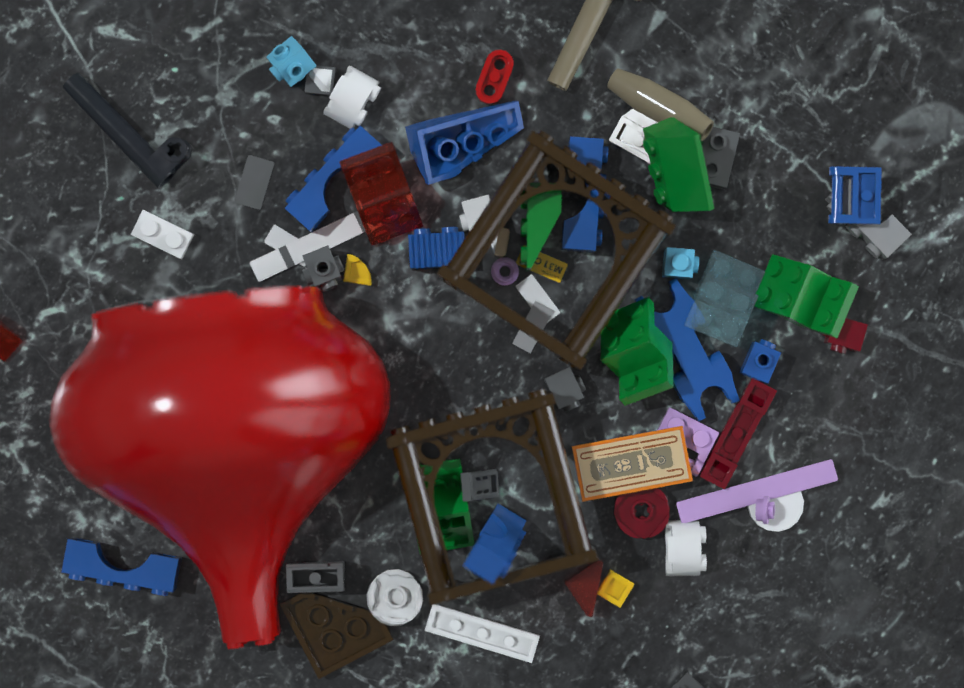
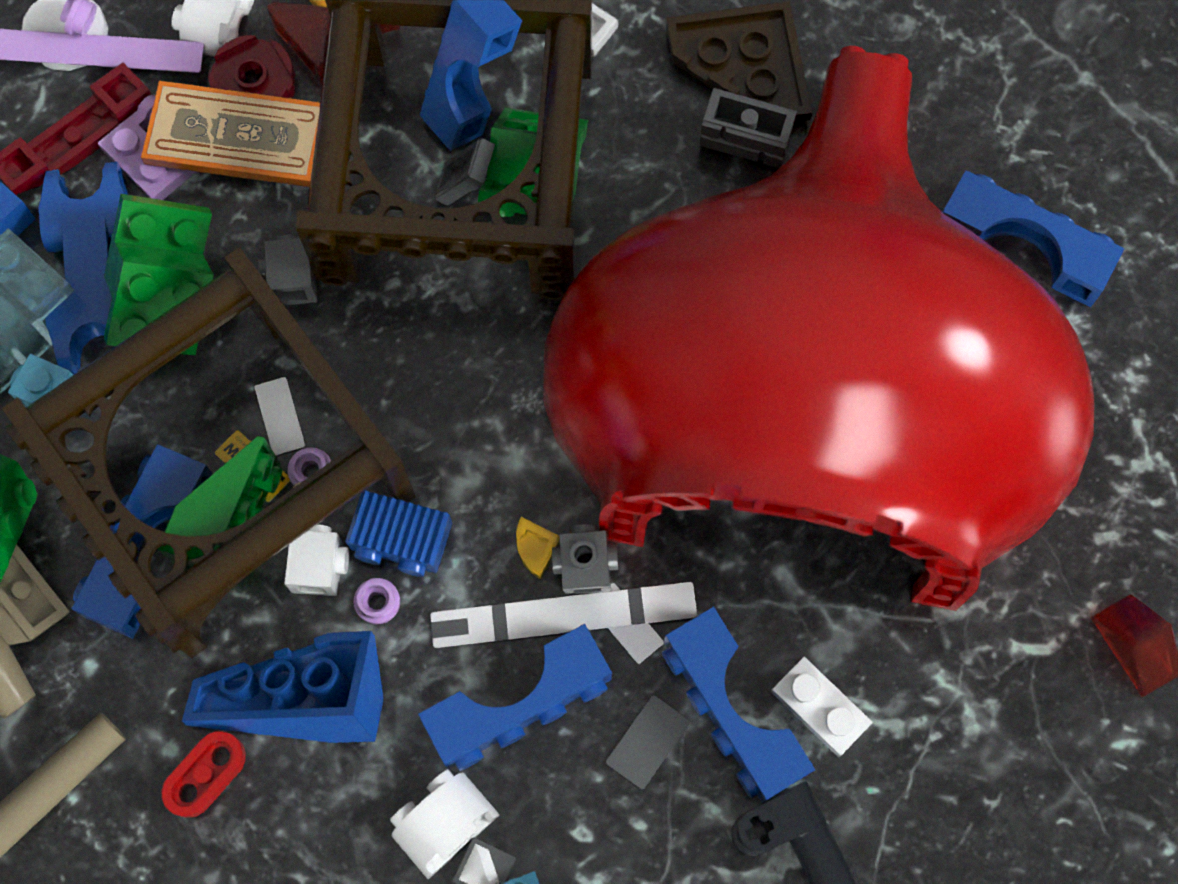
camera: 155 degrees left, 15 degrees down
clear red bracket [339,142,424,246] -> none
white tile [367,569,423,626] -> none
light grey sticker [512,301,553,353] -> none
none -> clear red slope [266,2,331,85]
none -> lavender plate [354,578,400,625]
none -> blue arch [662,607,815,803]

